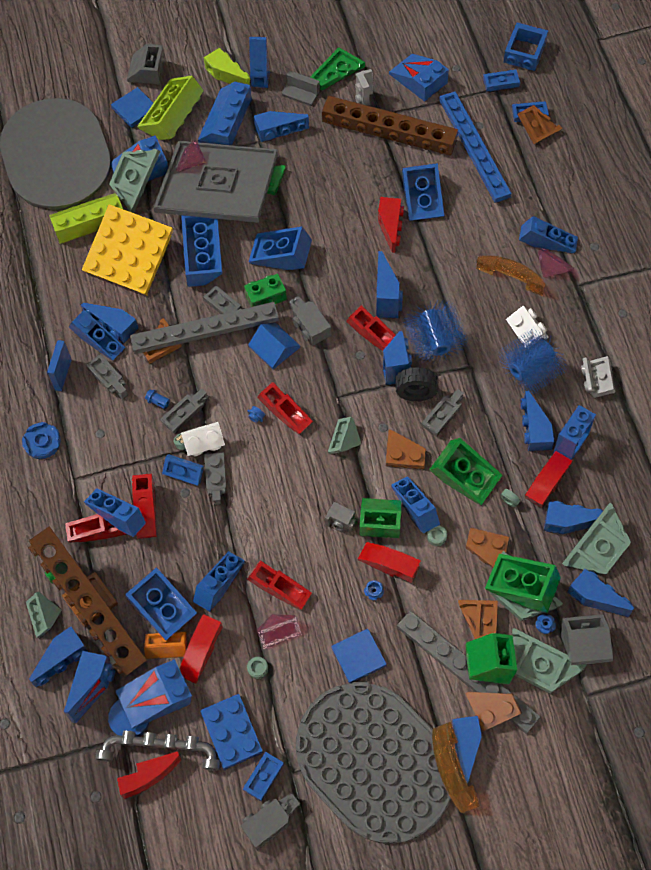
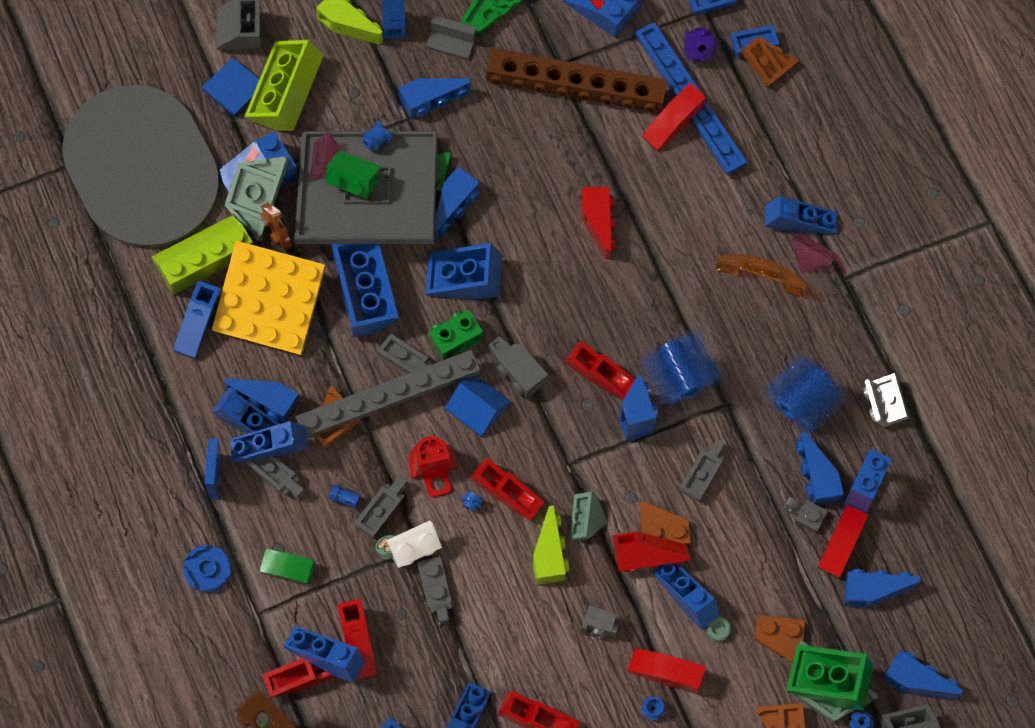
camera: 15 degrees left, 5 degrees up
blue plate [162,454,204,486] -> none
blue slope [198,81,252,145] -> none
light grey bracket [355,69,373,106] -> none
green slope [360,498,401,538] -> none
blue slope [376,251,403,318] -> none
black tyre [396,367,438,402] -> none
blue slope [402,163,444,221] -> none
green slope [429,438,502,505] -> none
sand green tile [500,489,520,507] -> none
white bracket [506,306,548,347] -> none
sand green wing [562,503,631,574] -> none
none -> blue slope [173,280,221,359]
none -> blue slope [229,421,308,462]
none -> green slope [259,549,316,584]
none -> dark orange wing [260,202,293,251]
none -> green brick [325,150,381,199]
none -> blue brick [362,121,392,151]
none -> red container [409,436,458,497]
none -> blue slope [434,167,480,240]
none -> lime slope [533,505,569,585]
none -> red slope [613,531,690,572]
none -> red slope [642,83,706,152]
none -> dark purple brick [684,27,717,61]
none -> flat silver plate [783,497,827,533]

